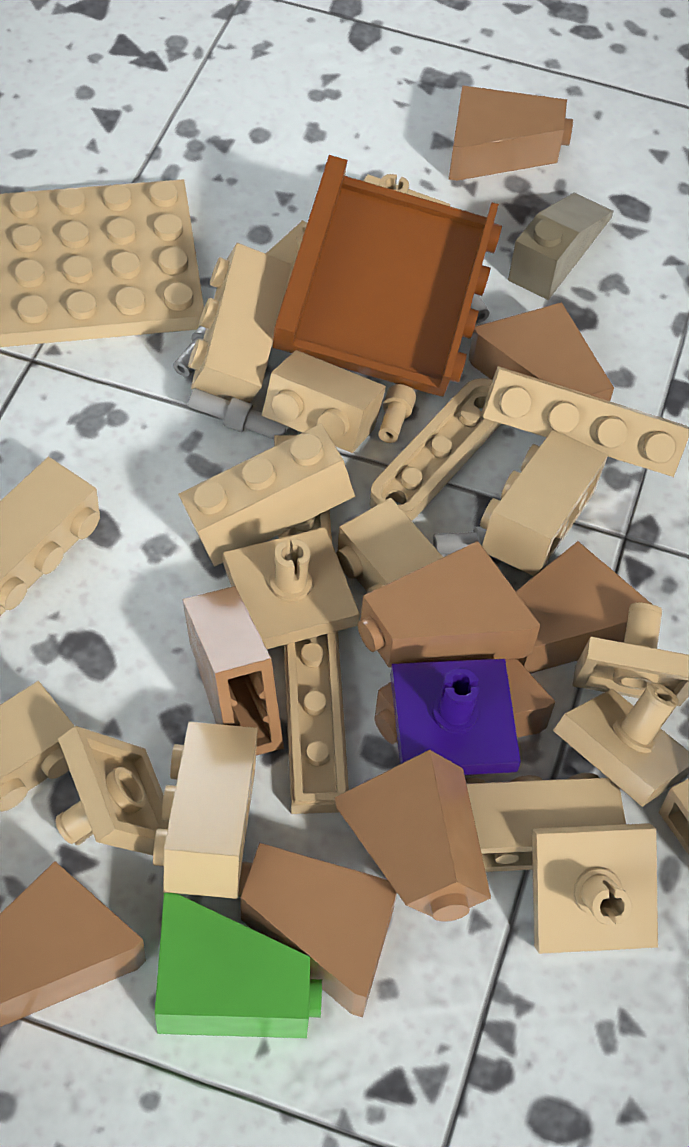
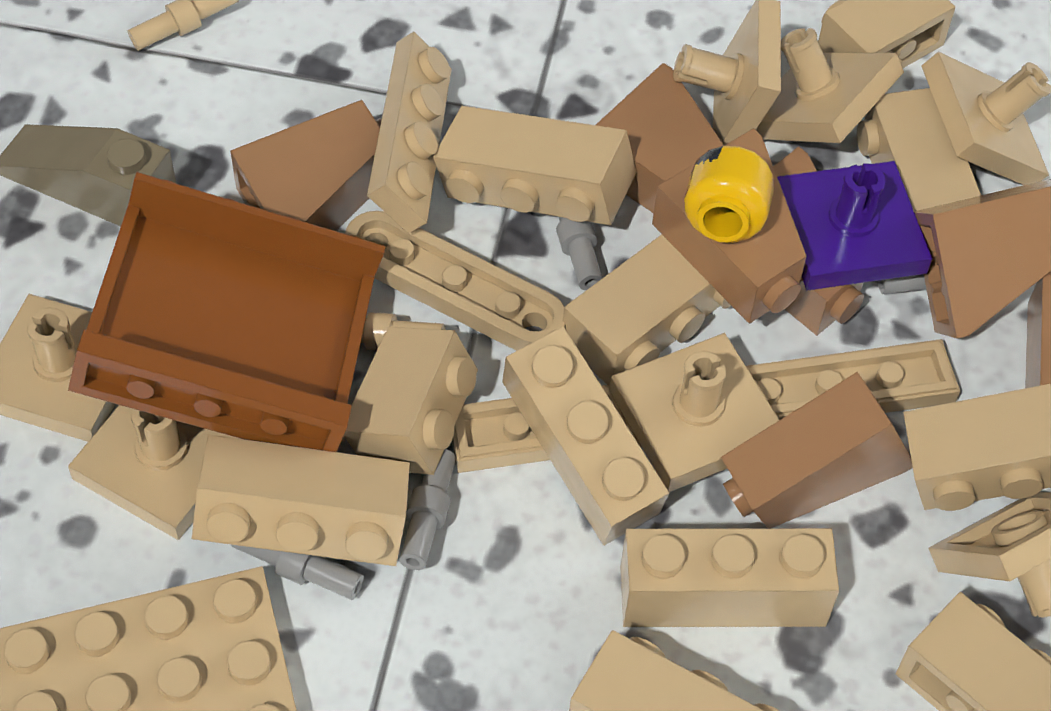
camera: 95 degrees left, 0 degrees up
none -> tan brick [620,528,839,627]
none -> yellow head [684,146,774,243]

